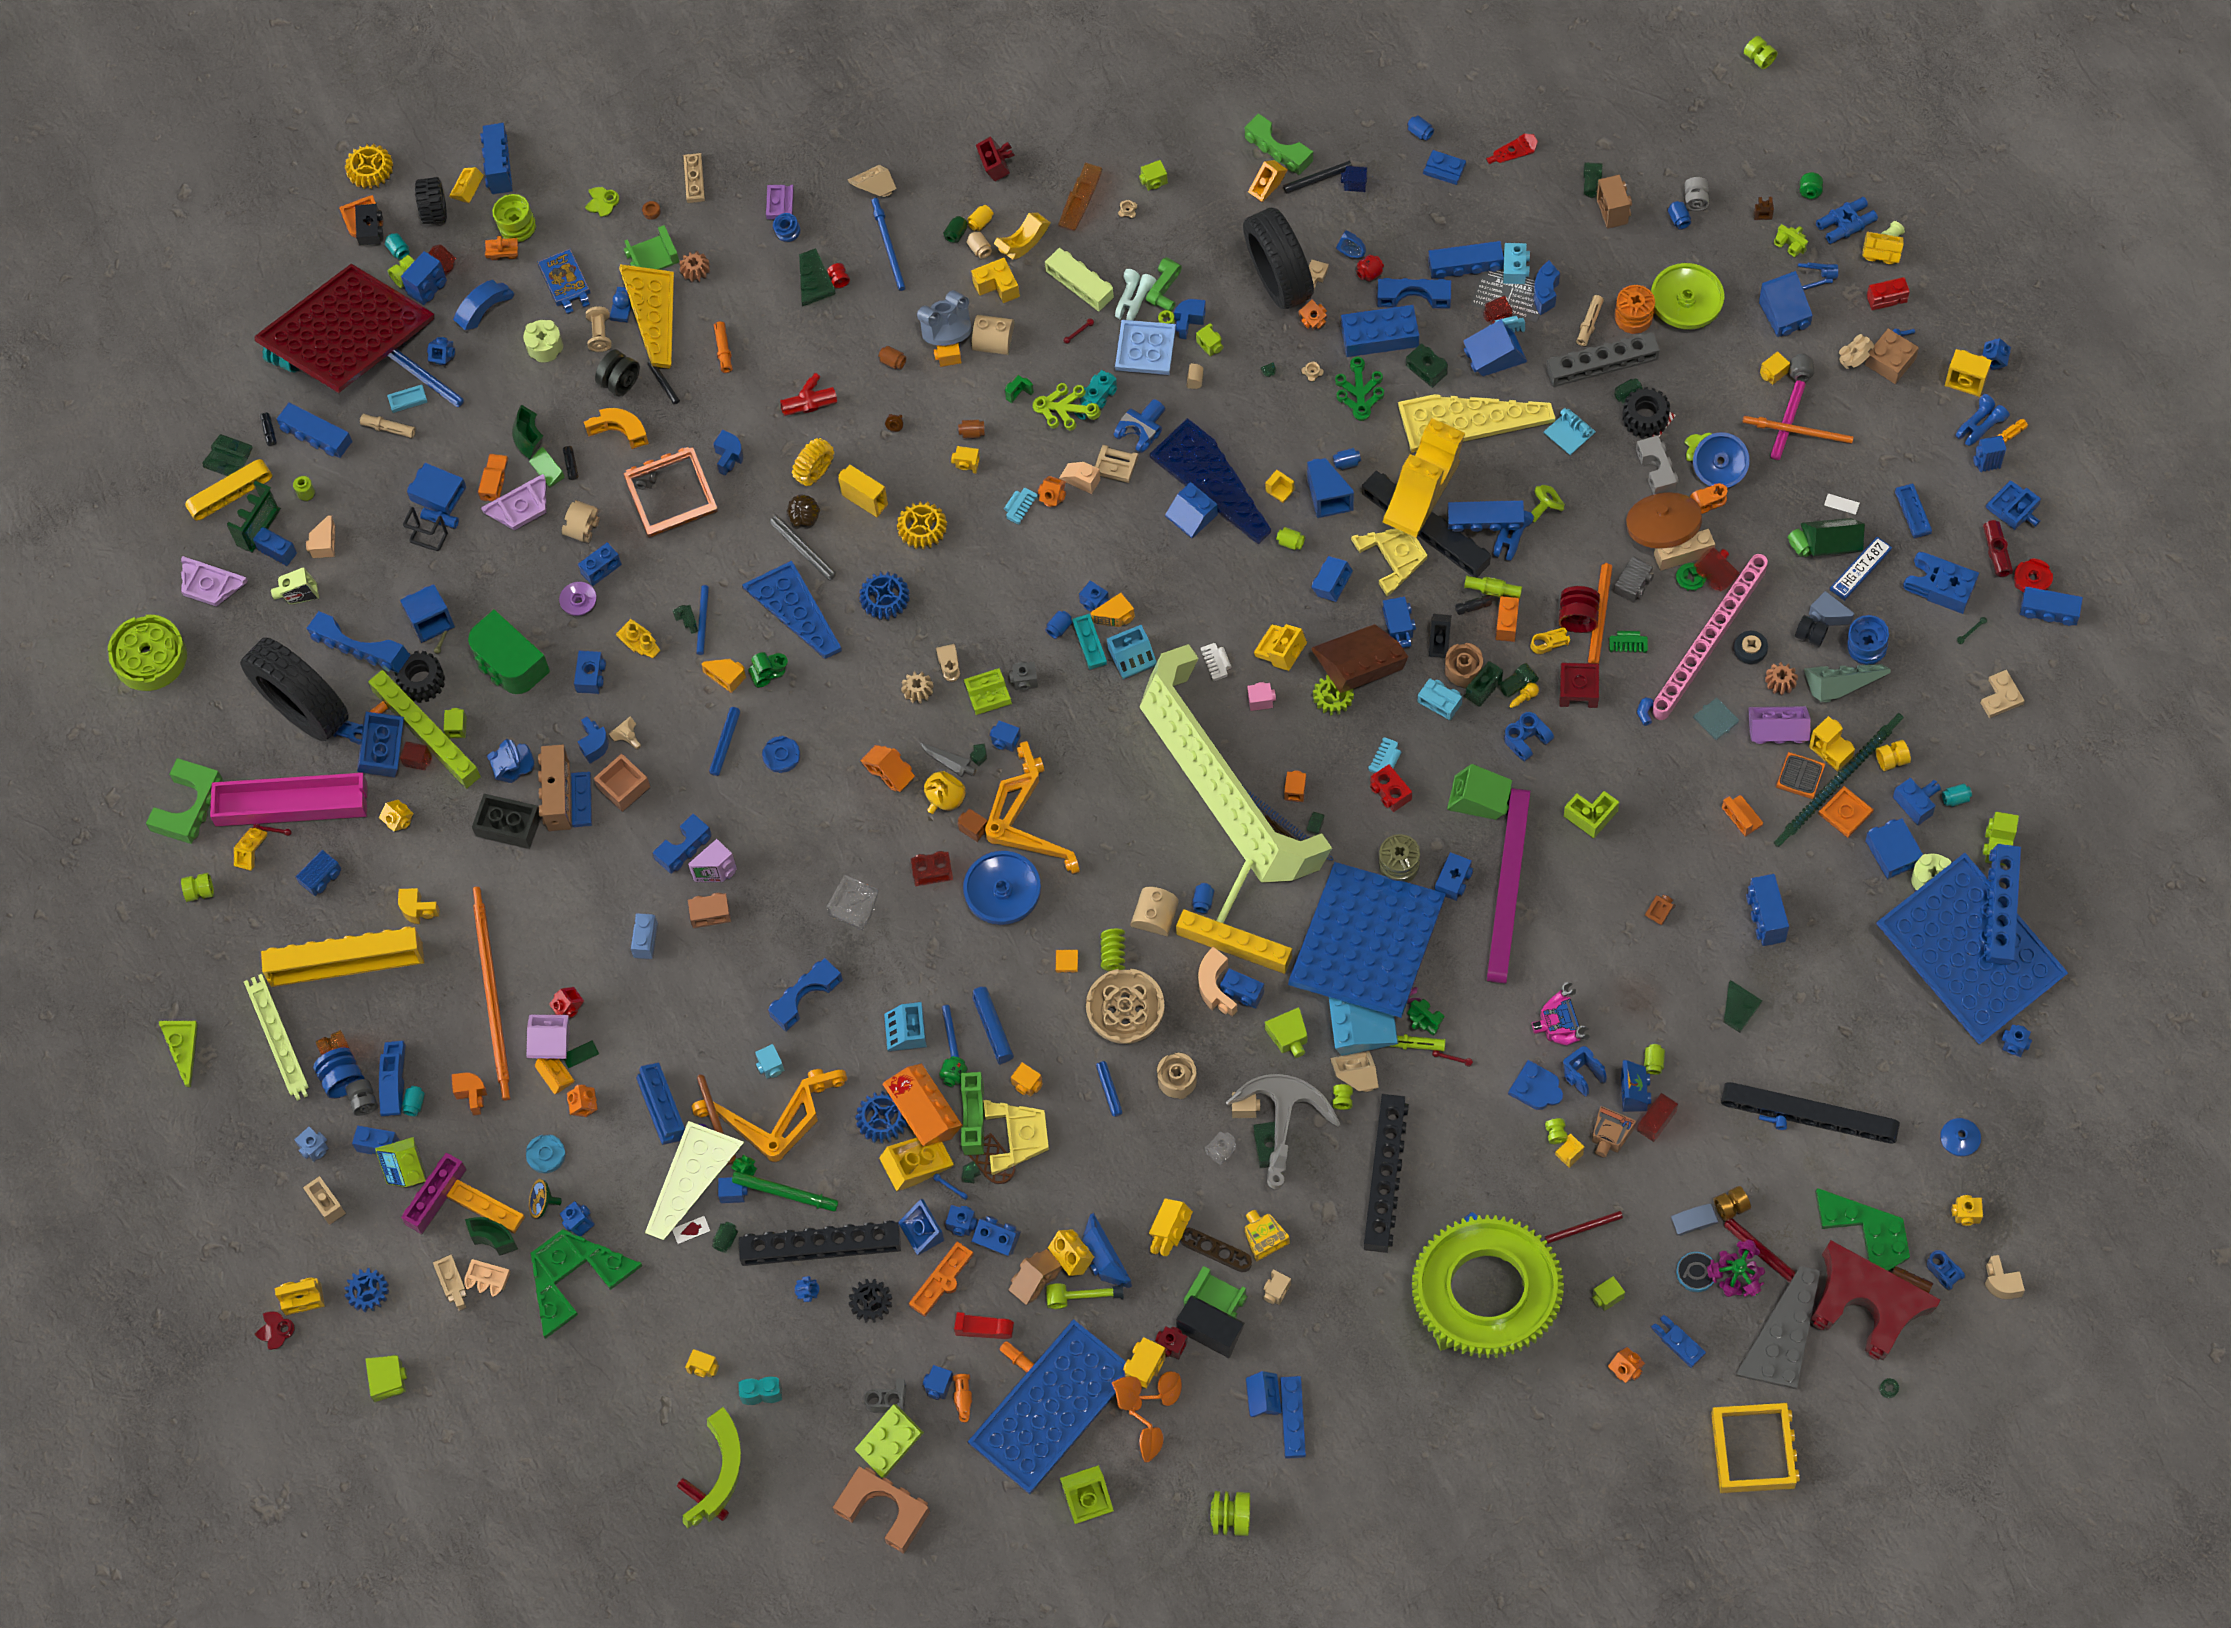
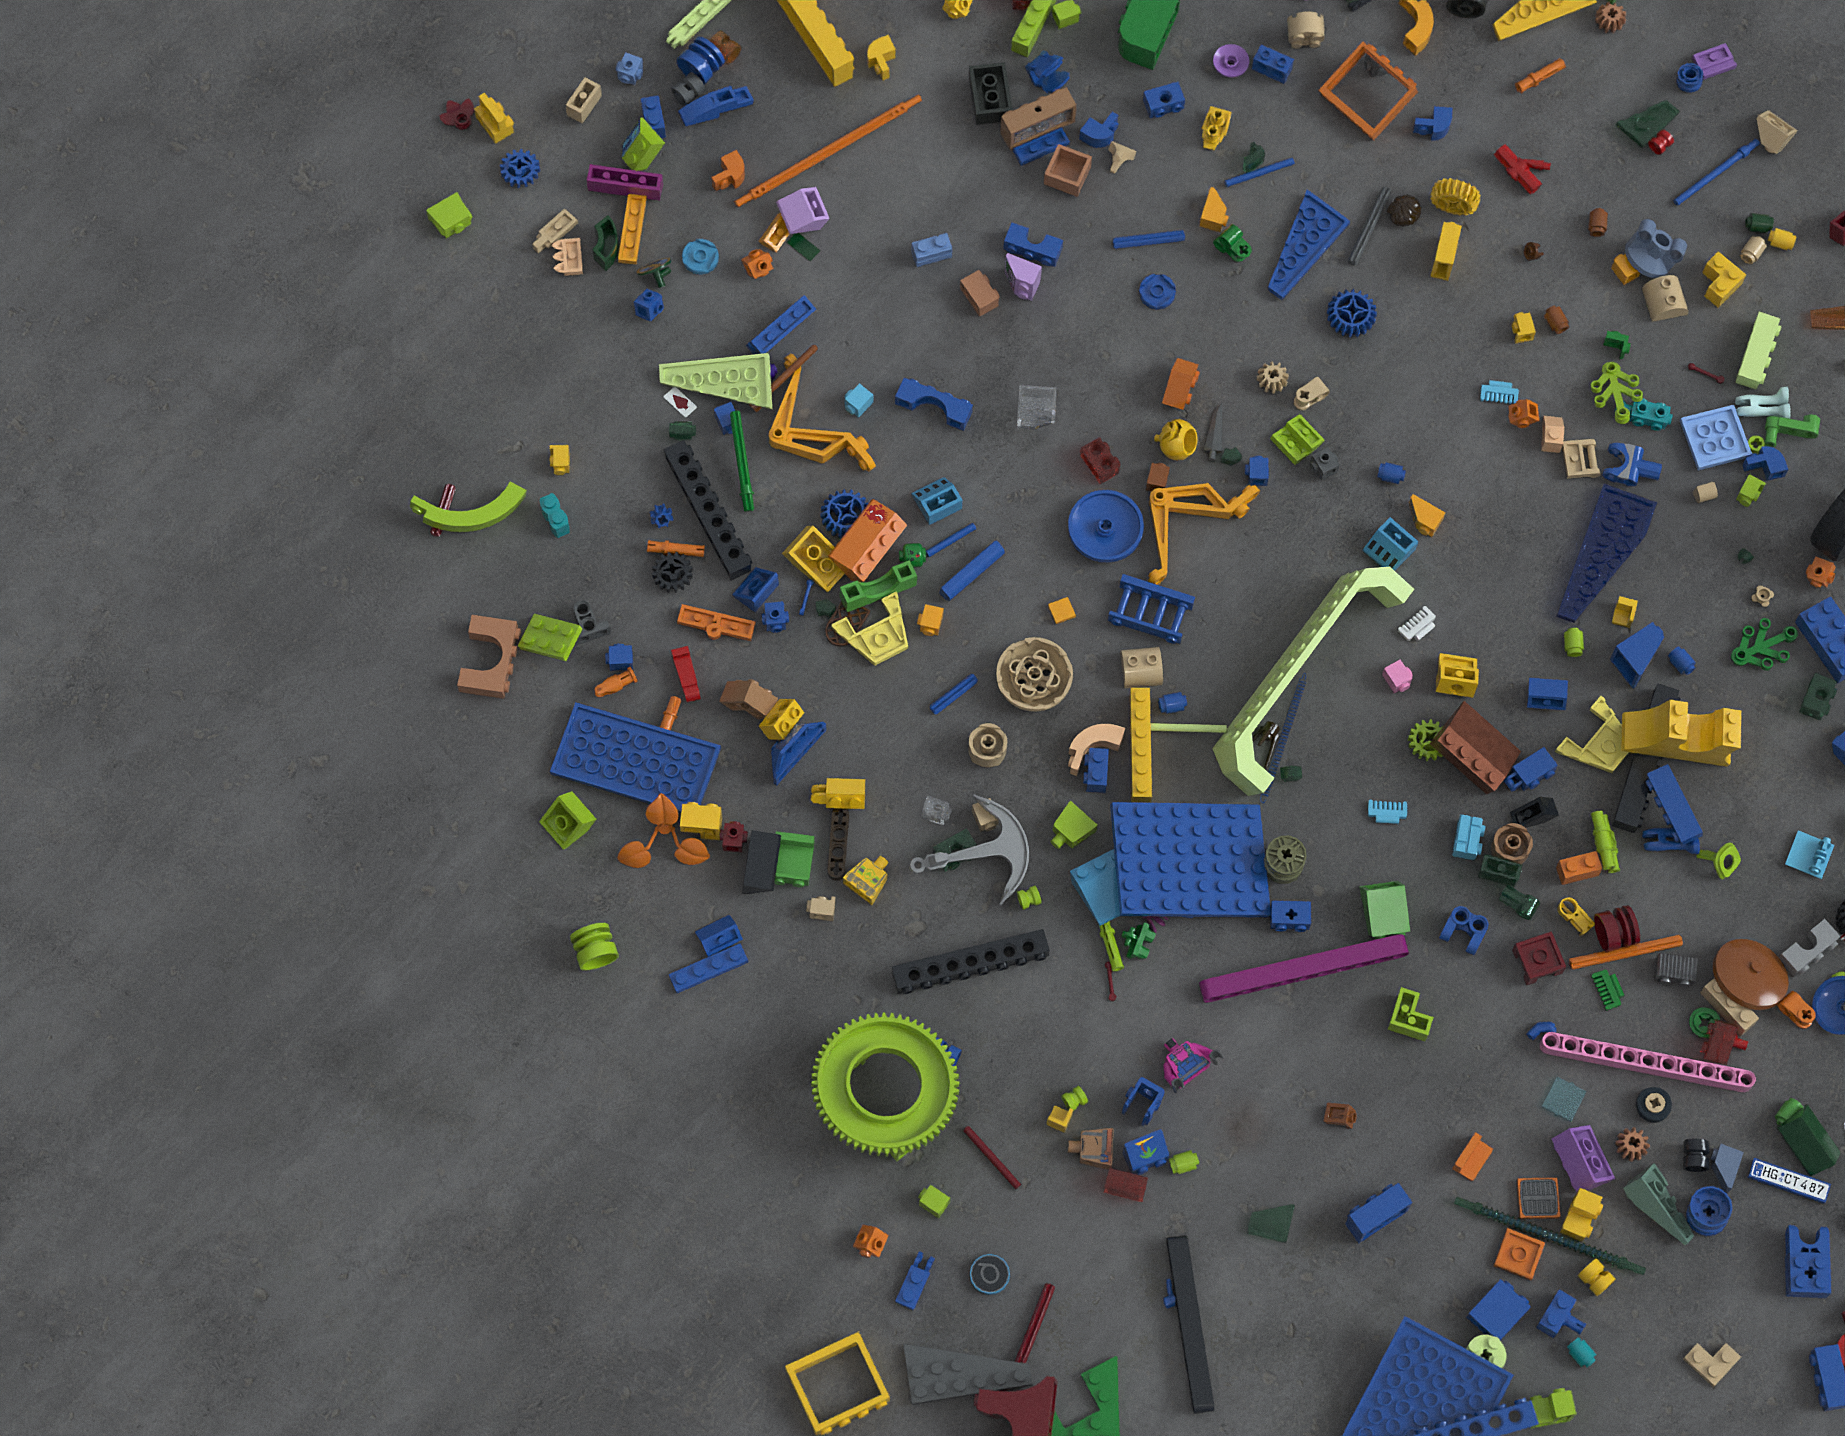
camera: 60 degrees right, 5 degrees up
teal brick [401,1086,425,1116] -> none
green wing [530,1229,642,1339] -> none
red brick [549,987,584,1018] -> none
black piece [647,361,680,404] -> none
green gear [731,1155,757,1176] -> none
yellow gear [897,501,947,550] -> none
blue brick [972,1216,1021,1256] -> none
yellow arch [994,213,1051,260] -> none
lime piece [1046,1283,1124,1309] -> none
teal plate [1072,614,1107,670] -> none
blue brick [1079,580,1109,612] -> none
lime piece [1101,928,1125,971] -> none
blue slope [1165,482,1218,538] -> none
orange brick [1284,771,1306,802] -> none
tan slope [1331,1051,1379,1092] -> none
red brick [1370,764,1412,812] -> none
light yellow wing [1398,394,1555,453] -> none
black axle [1455,595,1492,615] -> none
blue plate [1508,1060,1563,1110] -> none
yellow bar [1510,683,1539,708] -> none
sand blue slope [1671,1204,1719,1236] -> none
magenta plant [1707,1240,1765,1297] -> none
pearl gold wheel [1713,1186,1751,1221] -> none
clear green hinge [1957,617,1987,645] -> none
none -> orange pin [647,540,705,558]
none -> blue fence [1108,574,1195,644]

